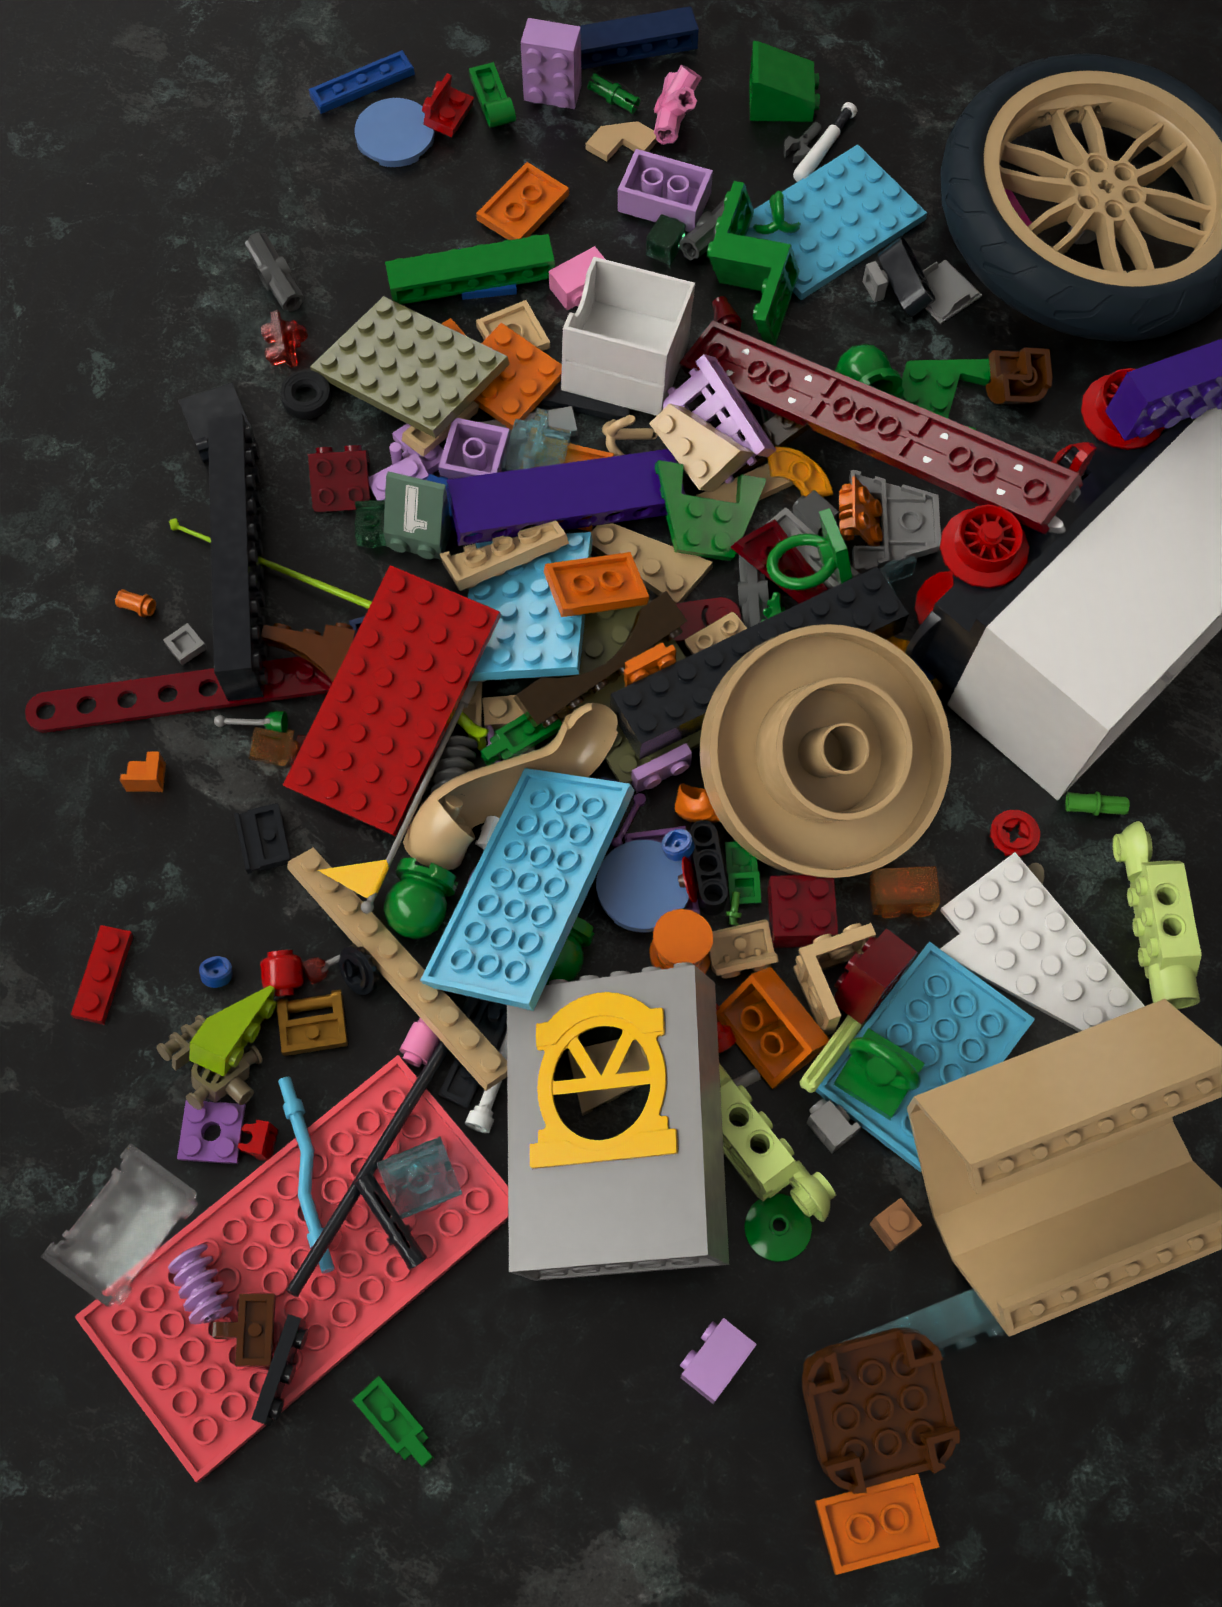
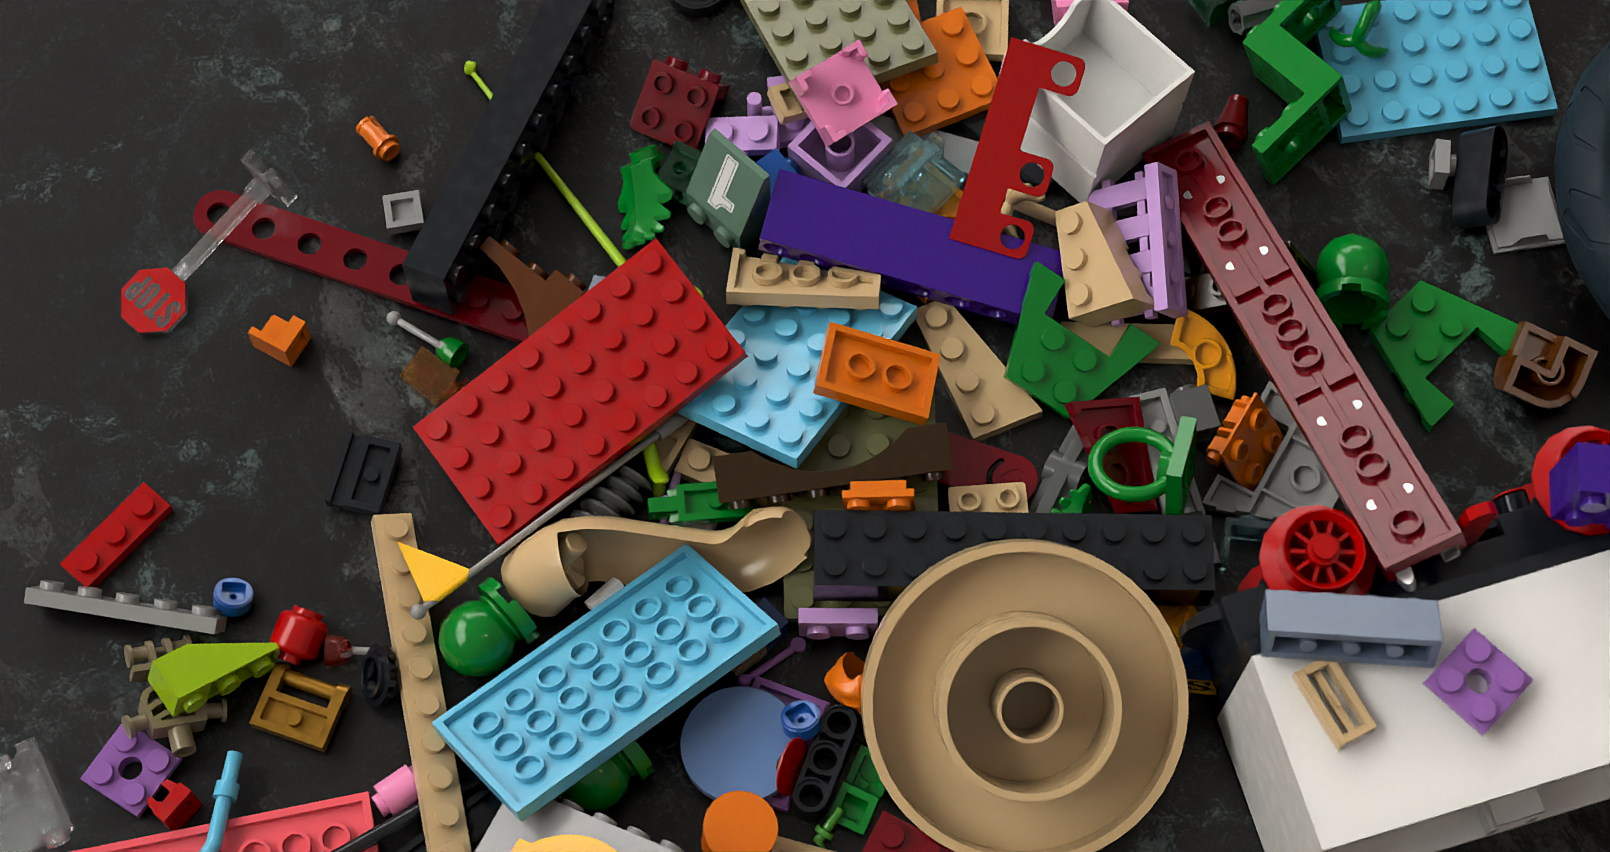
camera: 30 degrees right, 0 degrees up
none -> light grey plate [24,580,227,634]
none -> clear piece [121,149,298,335]
none -> green plant [617,144,673,250]
none -> bright pink panel [789,39,897,147]
none -> red piece [949,37,1085,259]
none -> sand blue brick [1260,590,1442,668]
none -> tan tile [1292,660,1377,751]
none -> medium lavender piece [1423,628,1534,737]

